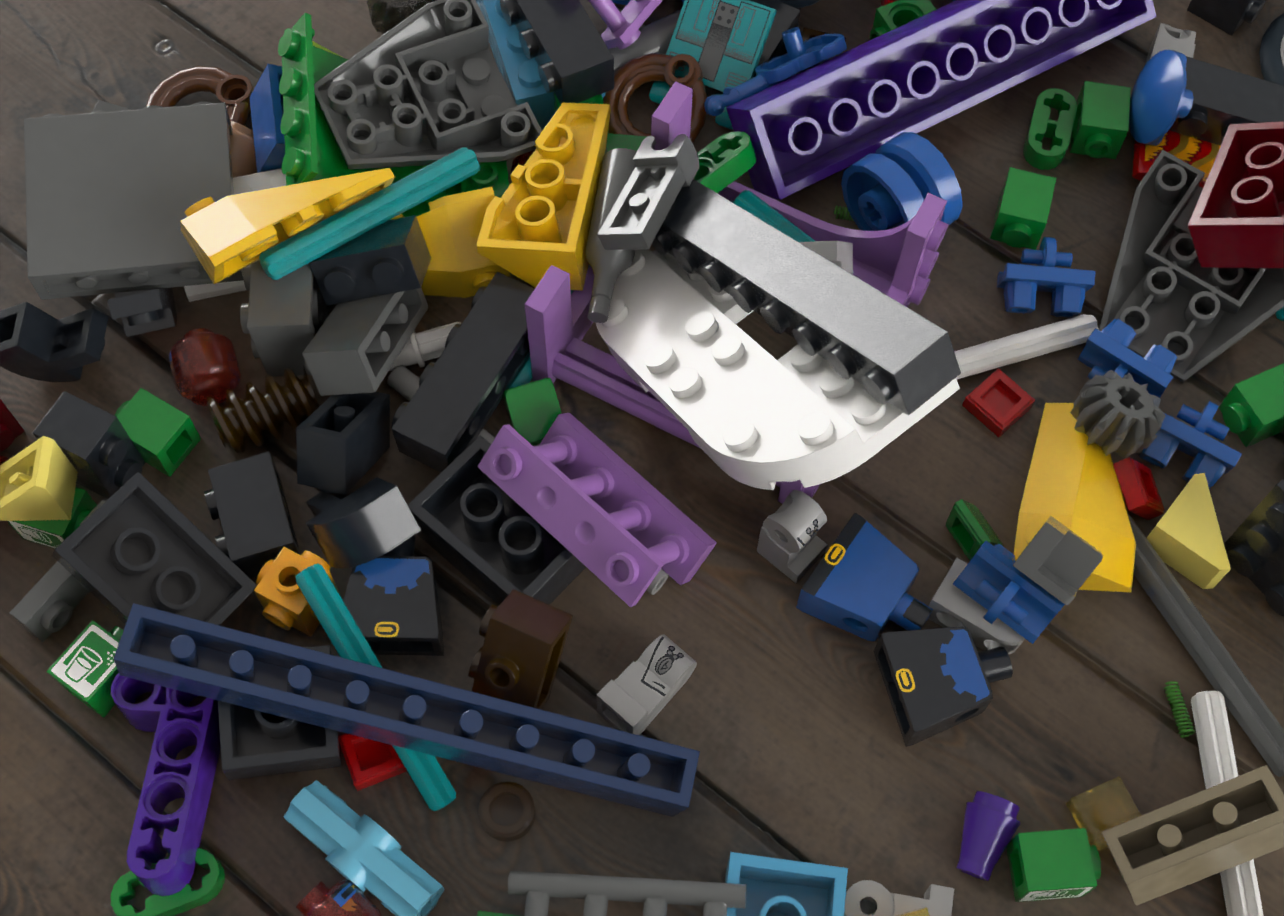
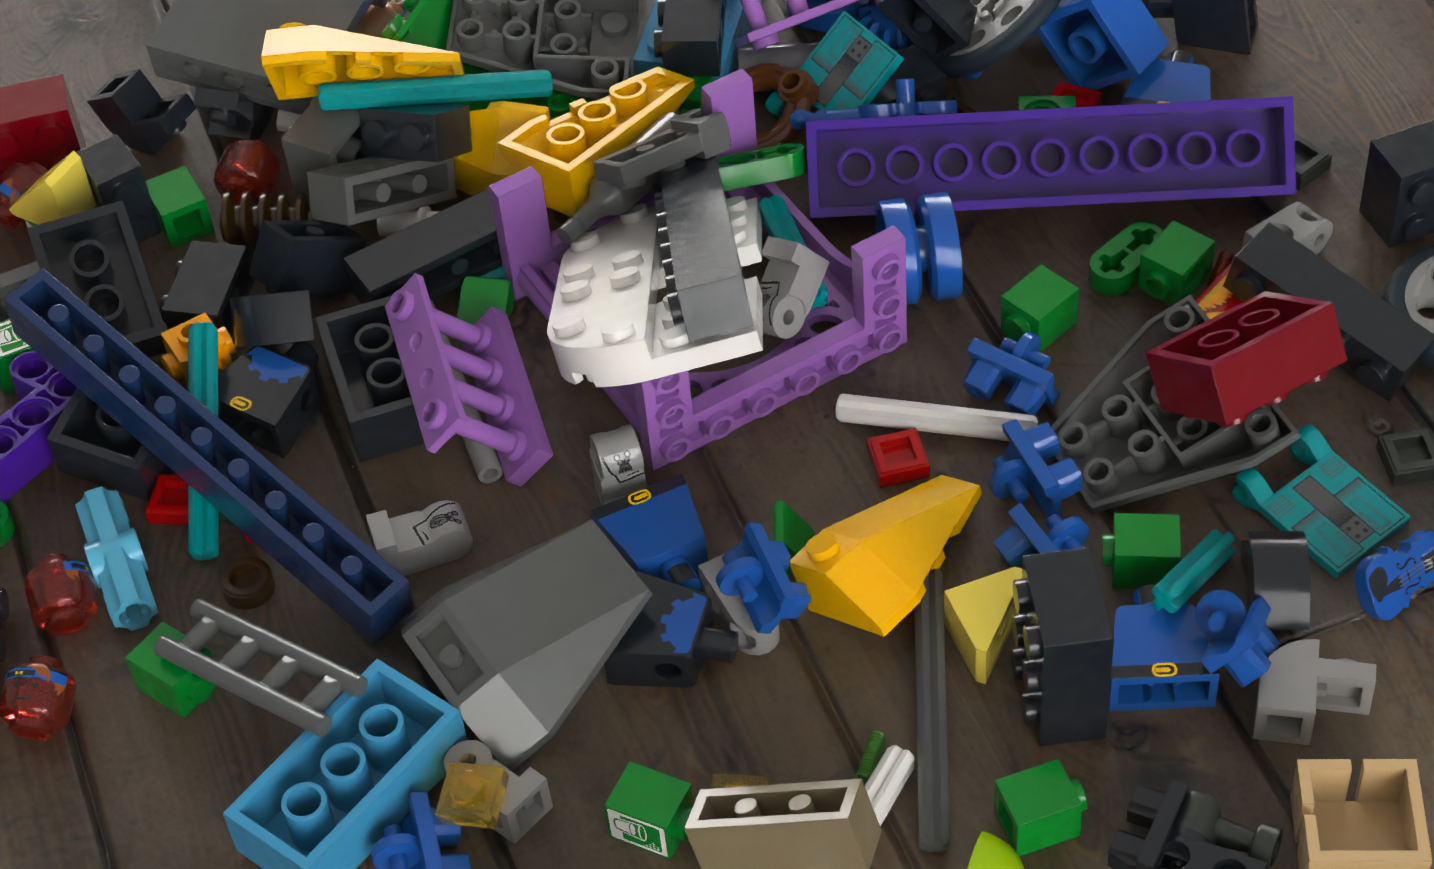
camera: 35 degrees right, 15 degrees down
dark brown brick [468,589,573,710] -> none
dark purple cone [956,791,1021,881] -> none
dark grey panel [1012,516,1103,606] -> none
dark grey gear [1070,370,1166,459] -> none
red tile [1113,457,1165,520] -> none
blue dish [1129,50,1193,146] -> none
none -> dark grey wedge [401,520,653,771]

